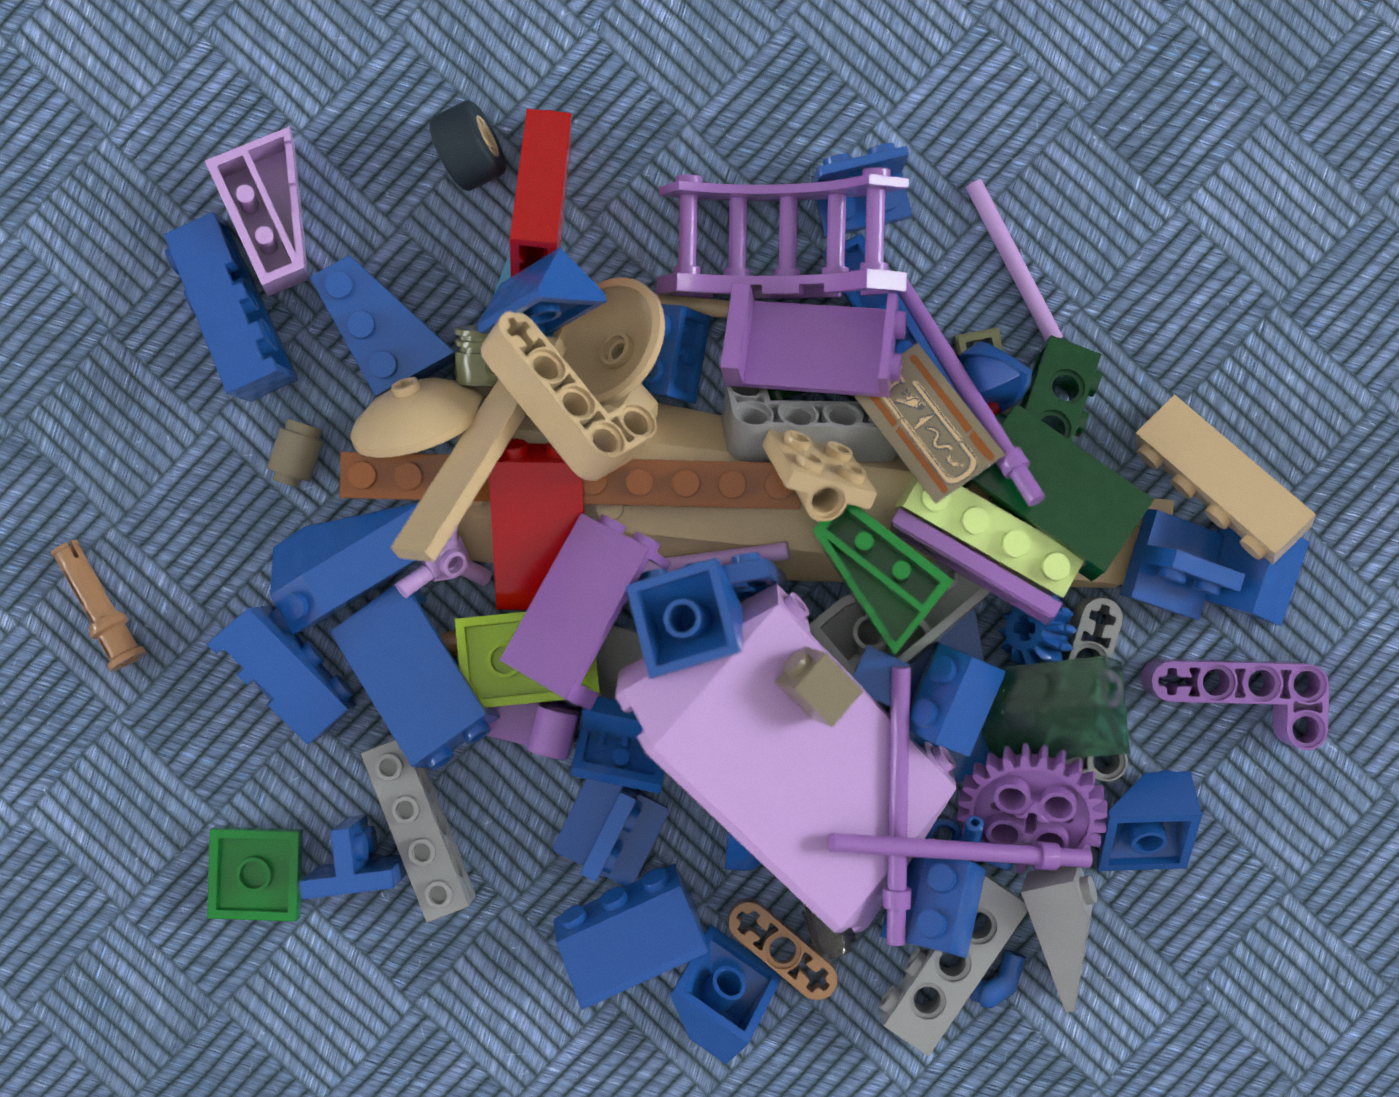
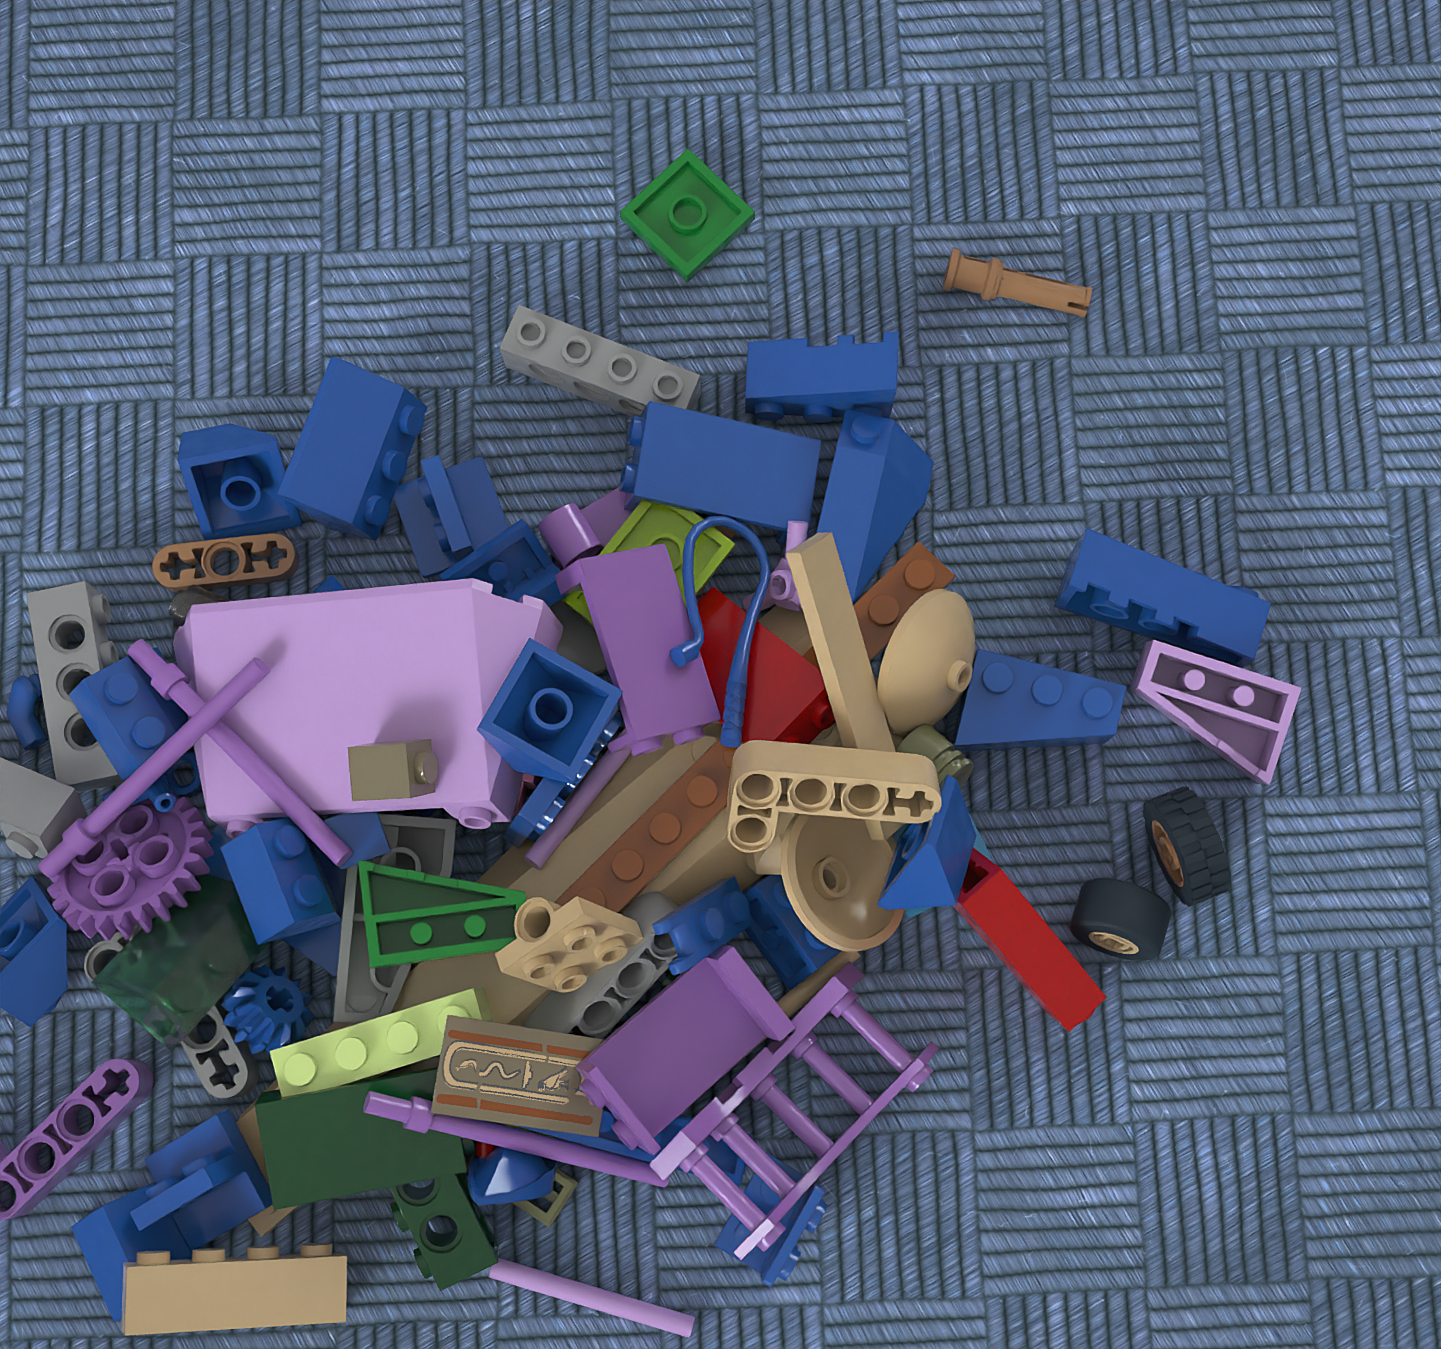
camera: 135 degrees right, 10 degrees down
dark tan brick [267,419,323,488] -> none
blue bracket [299,814,407,900] -> none
medium lavender tile [890,508,1062,625] -> none
none -> blue hinge [652,876,754,975]
none -> blue piece [670,516,771,747]
none -> black wheel [1143,786,1232,907]

